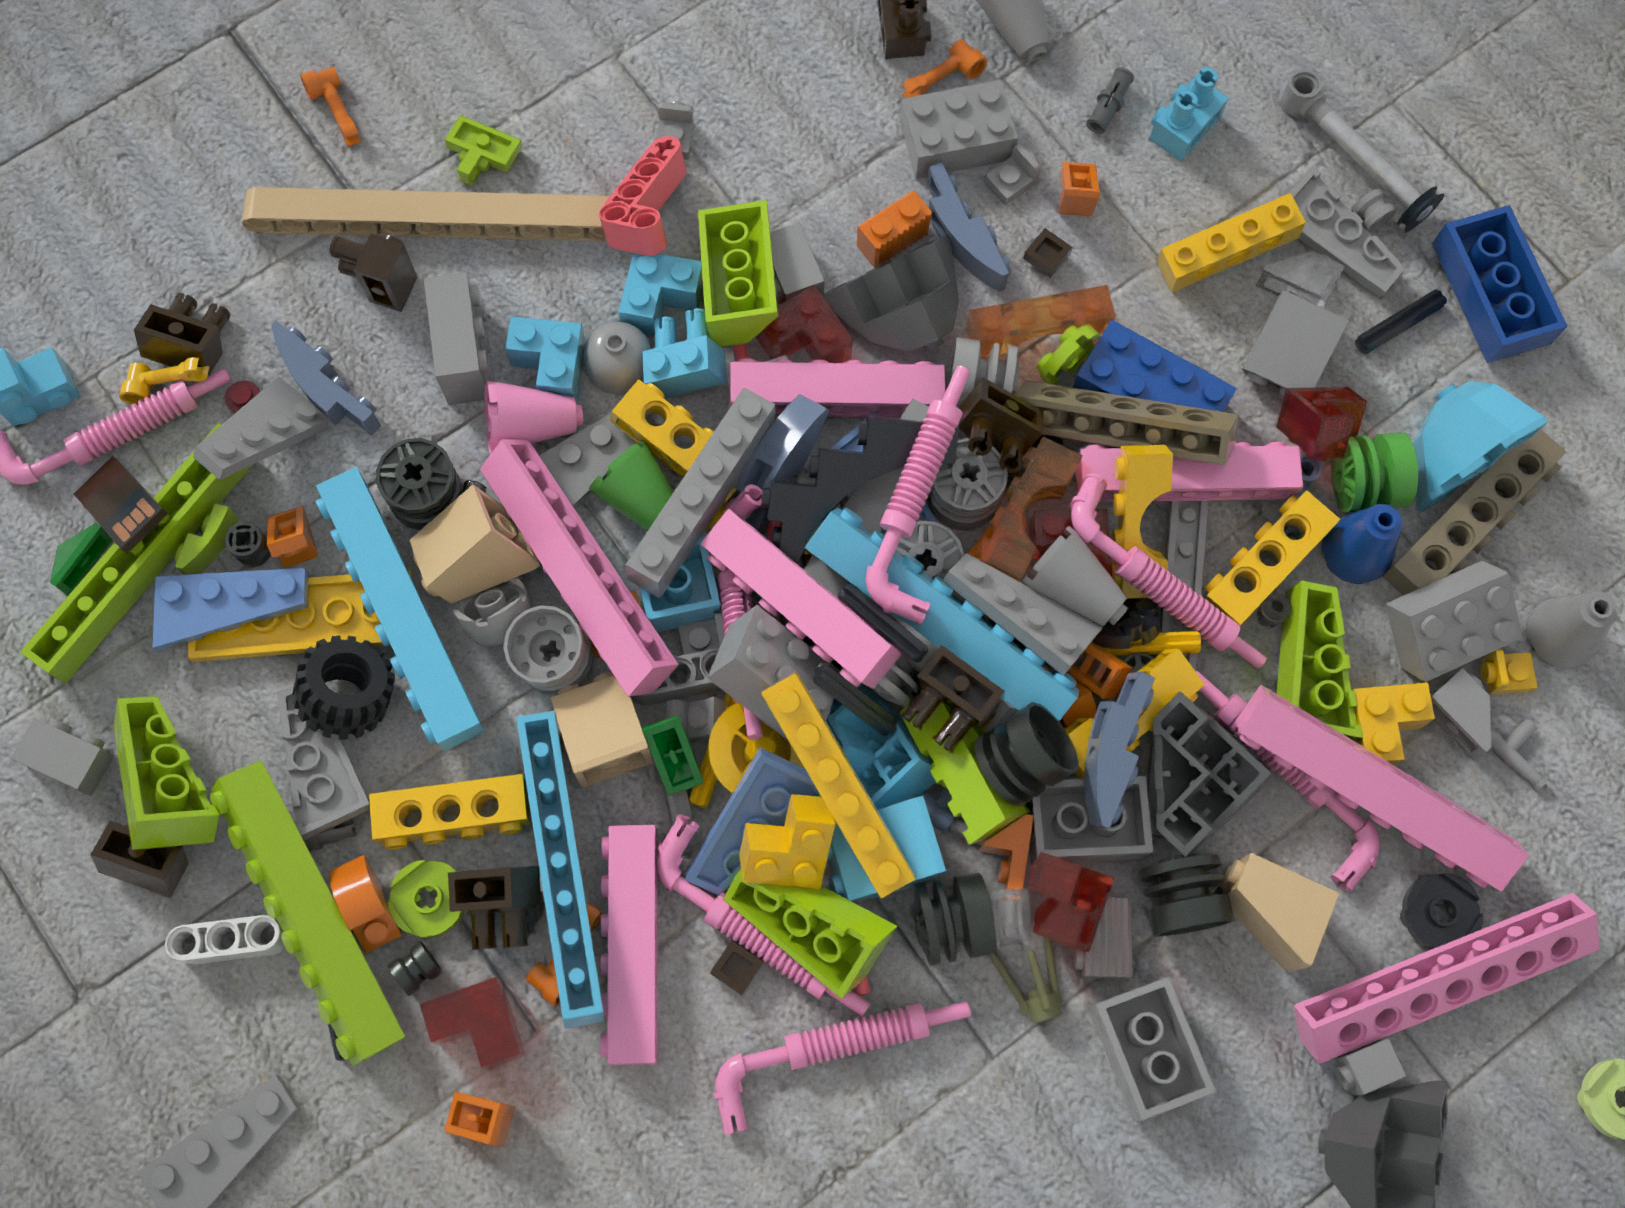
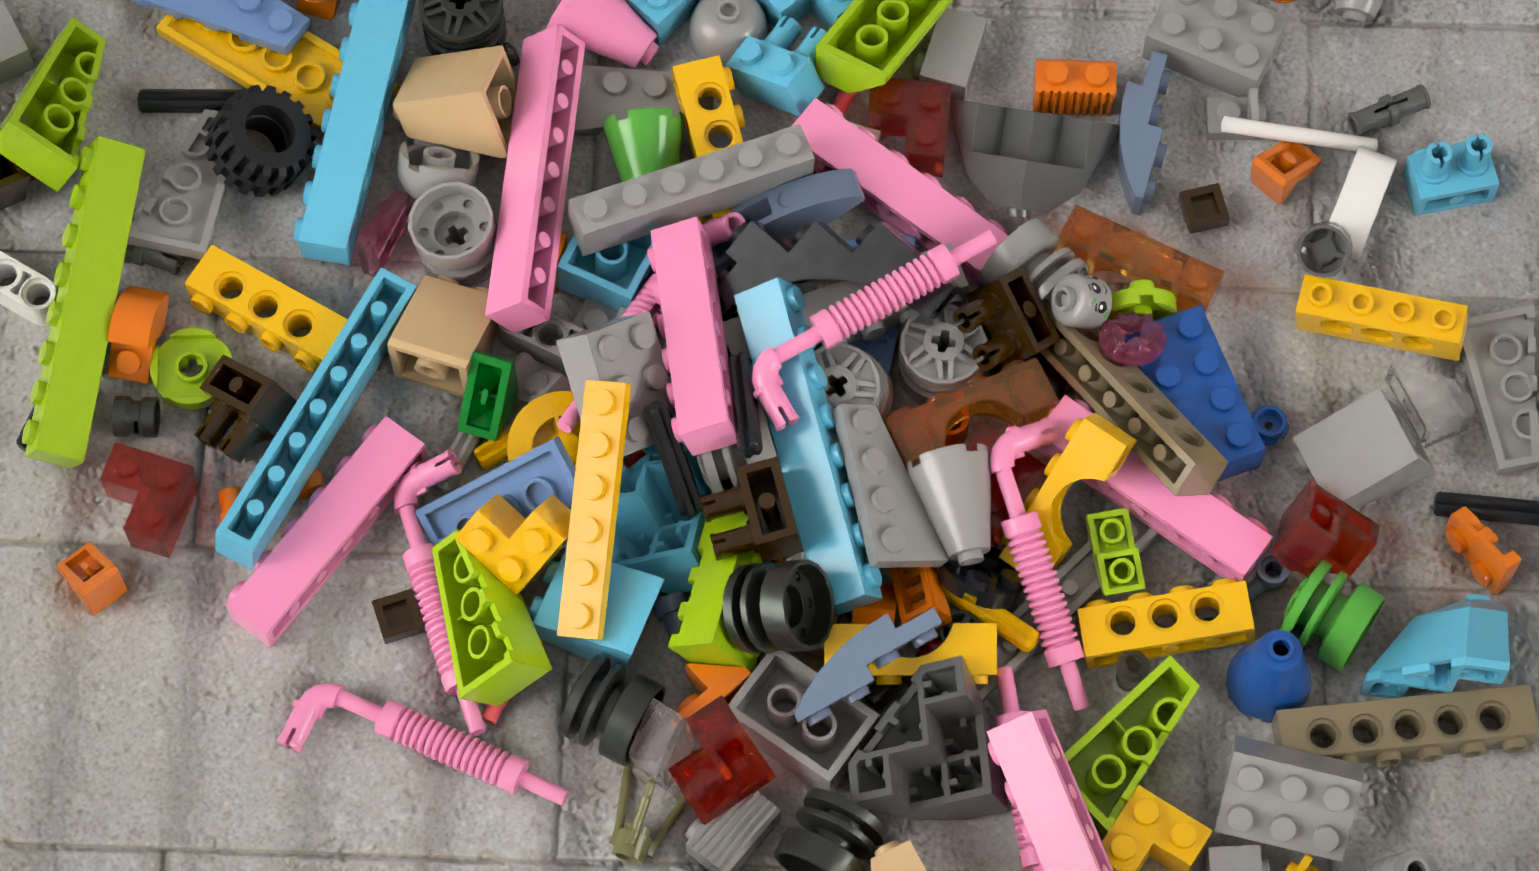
camera: 40 degrees right, 5 degrees down
none -> black axle [137,89,248,113]
none -> clear pink wing [356,189,412,277]
none -> light grey head [1051,273,1113,329]
none -> lime slope [1085,508,1146,596]
none -> clear pink gear [1099,309,1167,366]
none -> white bar [1221,116,1378,152]
none -> blue plate [1251,405,1289,445]
none -> dark grey wheel [1296,221,1353,278]
none -> white beam [1330,146,1398,262]
none -> orange wing [1445,506,1522,595]

